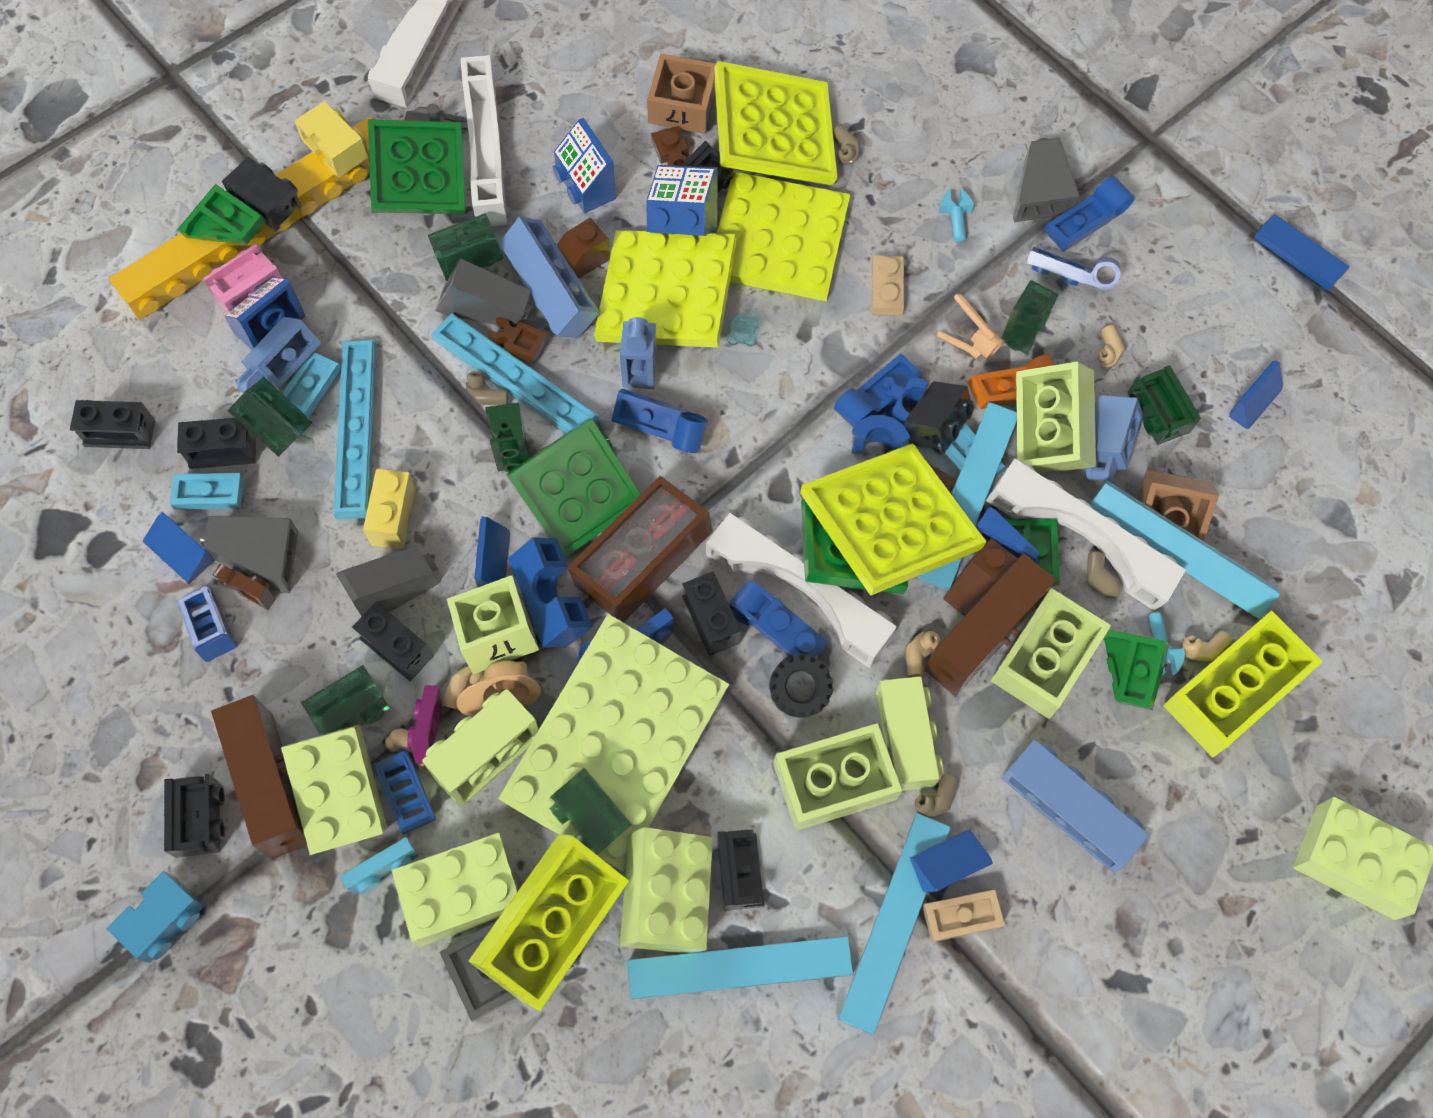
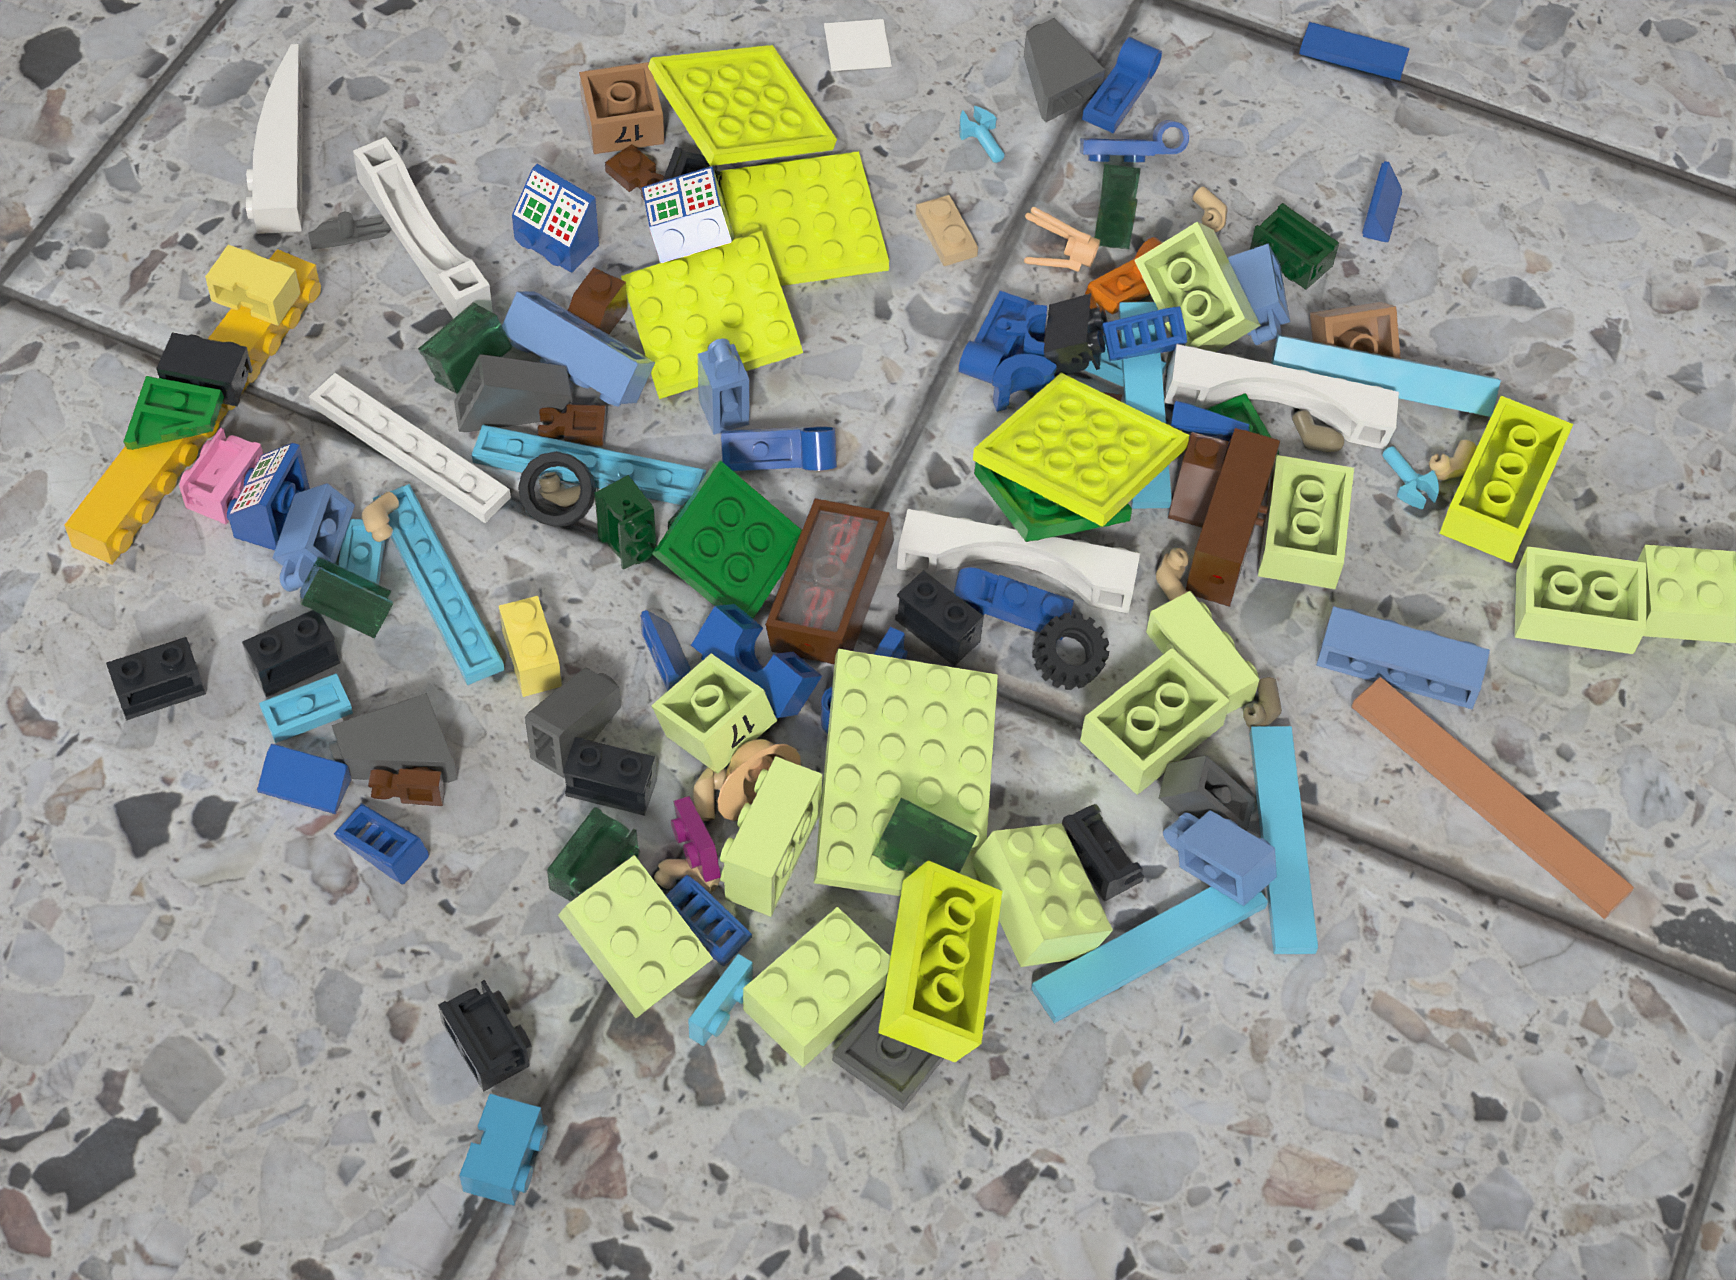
camera: 25 degrees left, 10 degrees down
reddish brown brick [211,695,307,859] -> none
green plate [368,119,465,214] -> none
clear light blue plate [727,315,758,347] -> none
dark tan arm [833,124,860,164] -> none
blue slope [909,830,993,892] -> none
tan plate [922,889,1005,943] -> none
green wing [1103,630,1170,711] -> none
none -> white plate [309,373,511,523]
none -> tan arm [361,492,399,542]
none -> black tyre [518,451,596,527]
none -> white sticker [824,19,892,71]
none -> blue slope [1102,306,1187,361]
none -> dark grey slope [1158,756,1255,831]
none -> medium blue brick [1163,810,1277,906]
none -> nougat tile [1352,677,1634,919]
none -> yellowish green brick [1515,546,1646,654]

